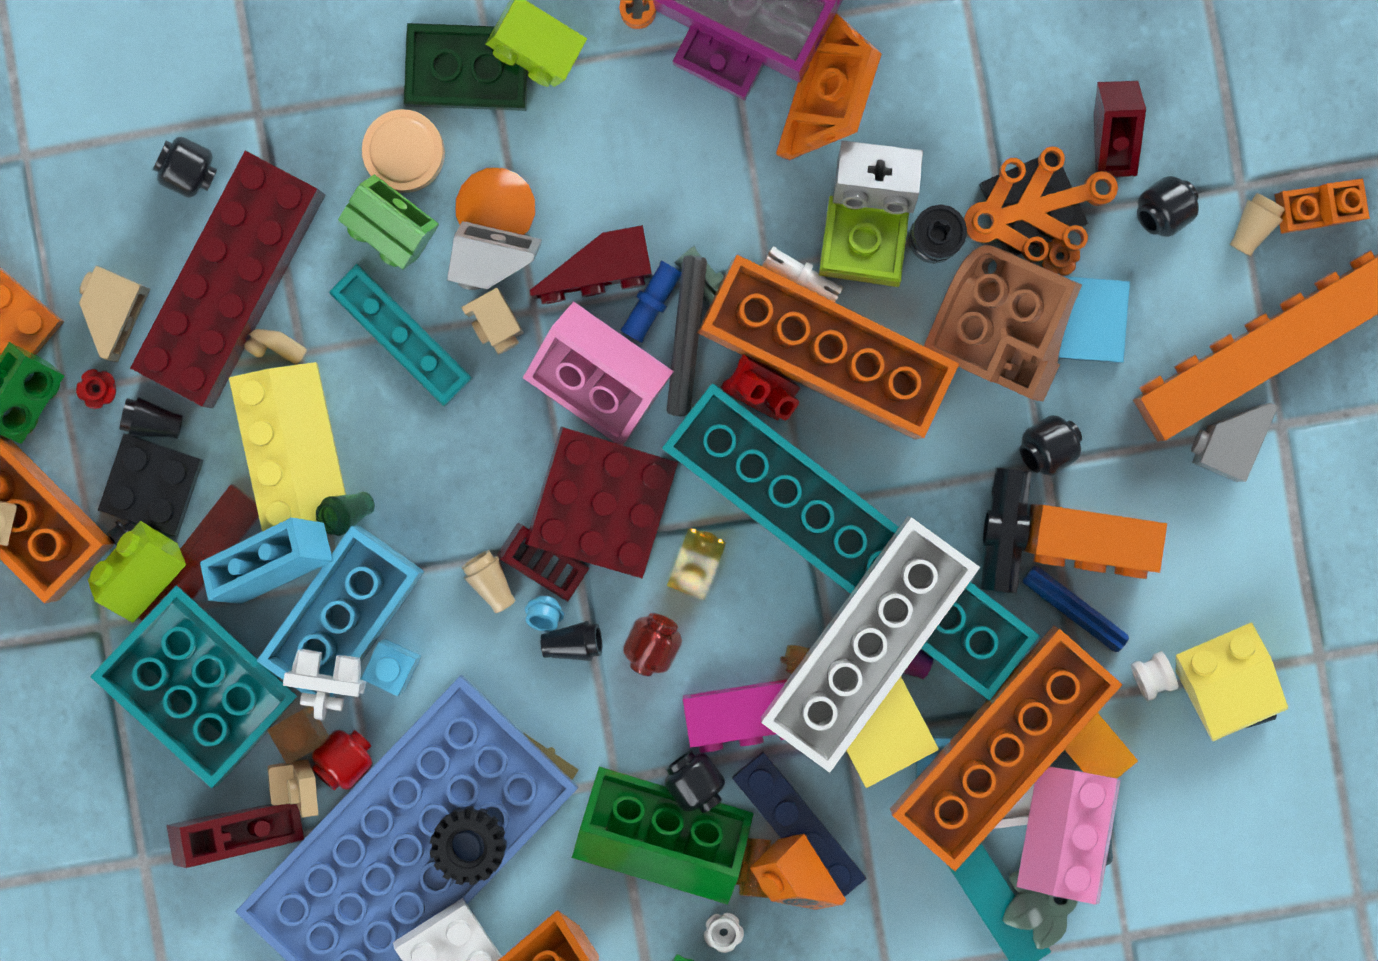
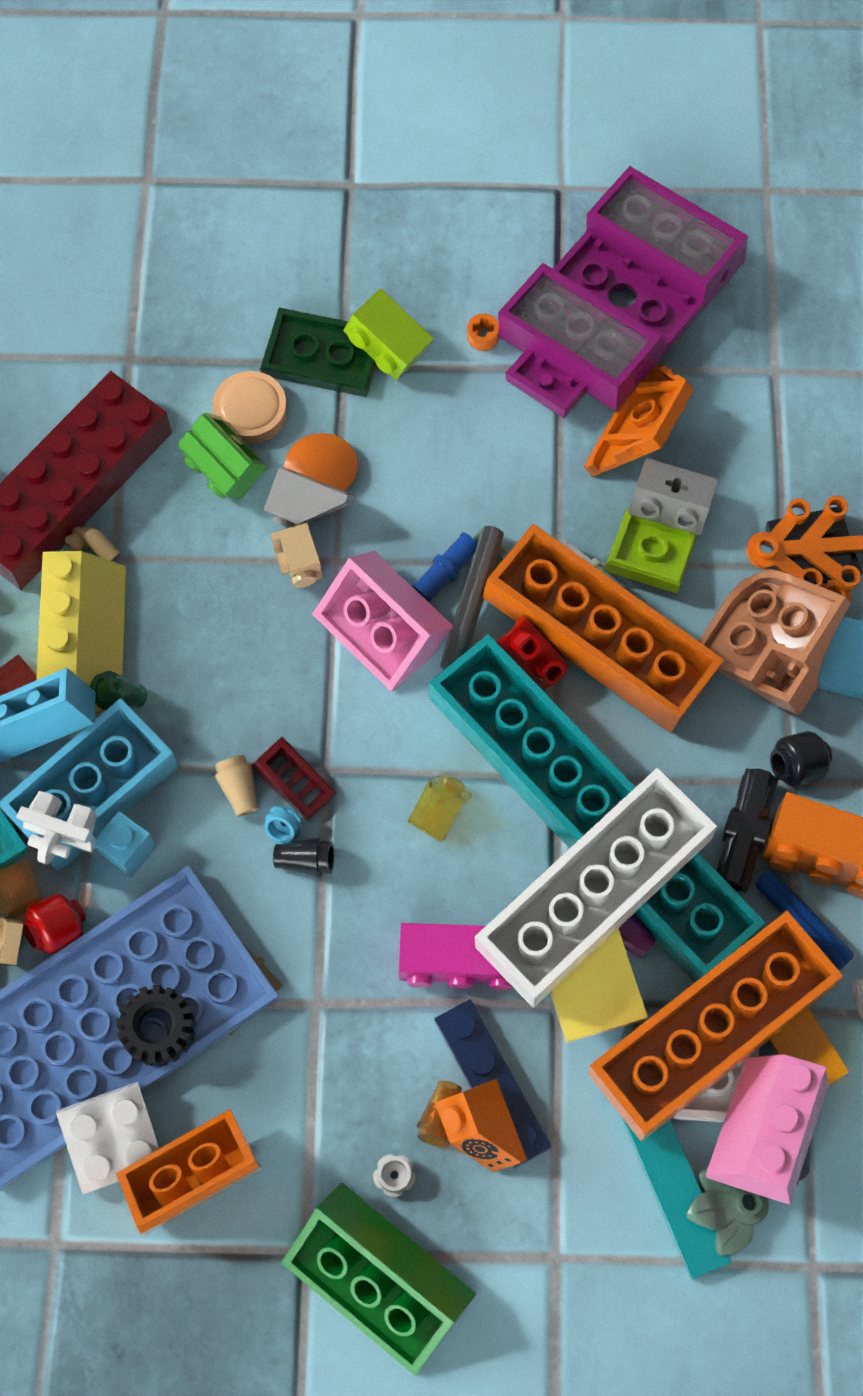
camera: 15 degrees right, 20 degrees down
black head [152,137,217,198] -> none
teal tile [329,264,473,407] -> none
dark red plate [525,427,678,579] -> none
dark red slope [530,225,652,304] -> none
green slope [571,767,754,905] -> none
clear red head [623,613,682,676] -> none
black head [665,750,725,813] -> none
black wheel [908,204,967,264] -> none

